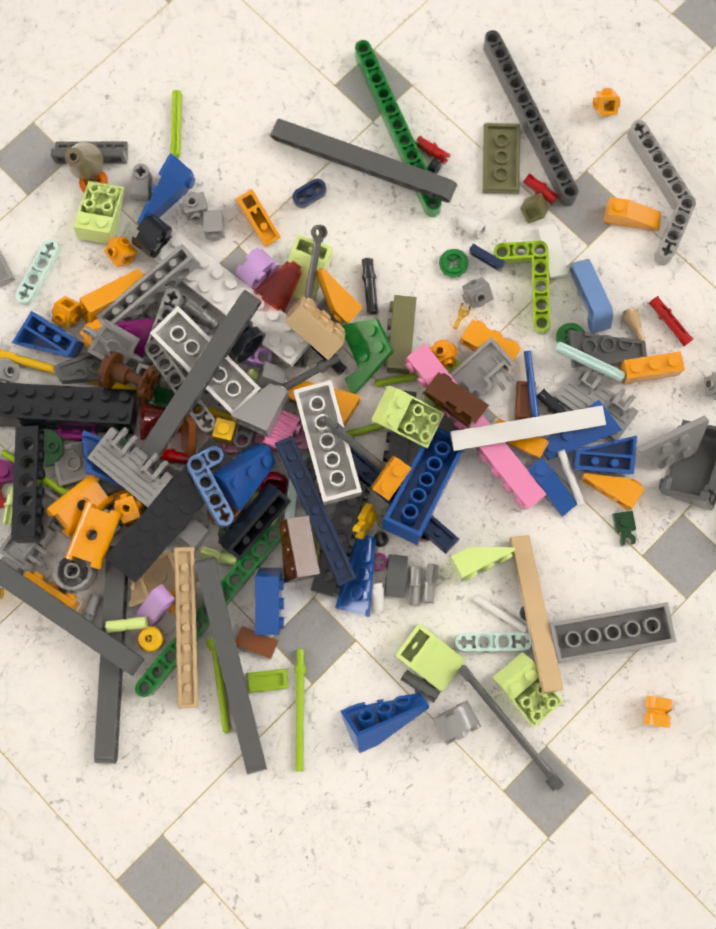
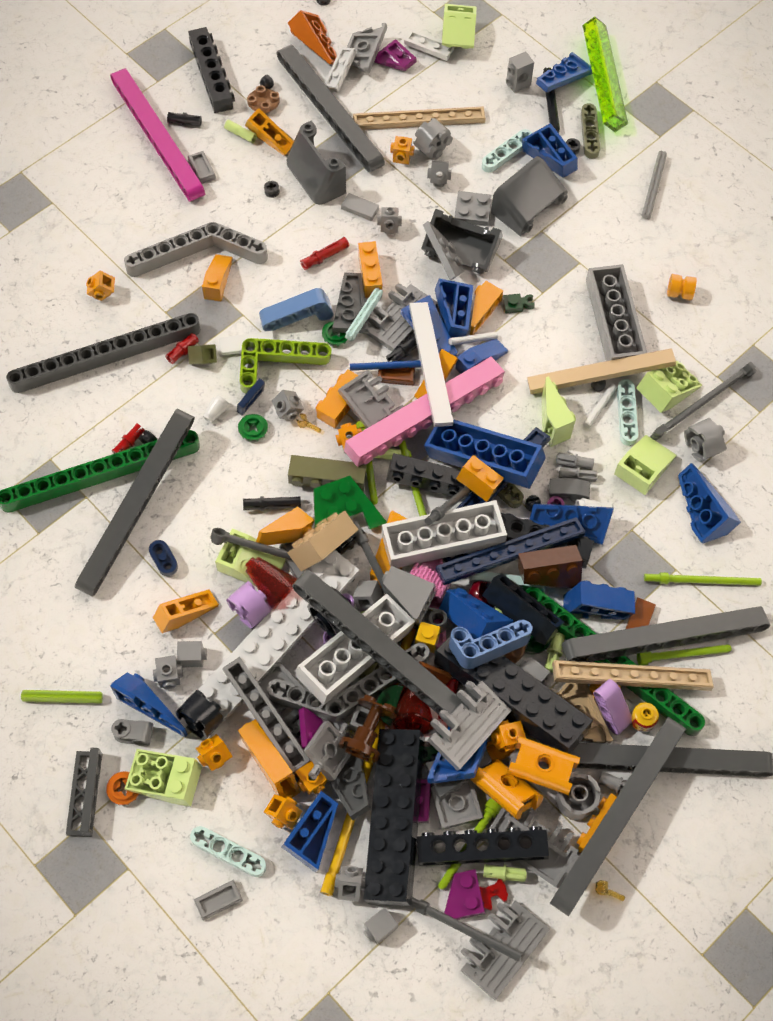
camera: 95 degrees left, 15 degrees down
dark green plate [44,429,65,467] -> none
dark tan cone [65,142,104,180] -> none
yellowish green piece [105,616,148,633] -> none
light grey axle [184,299,219,330] -> none
lime tile [247,669,289,693] -> none
yellow plate [352,503,377,539] -> none
yellowish green slope [371,385,445,448] -> none
dark grey pin [400,669,440,703] -> none
reddish brown wedge [422,372,489,428] -> none
olive tile [482,123,520,194] -> none
tan cone [621,307,646,340] -> none

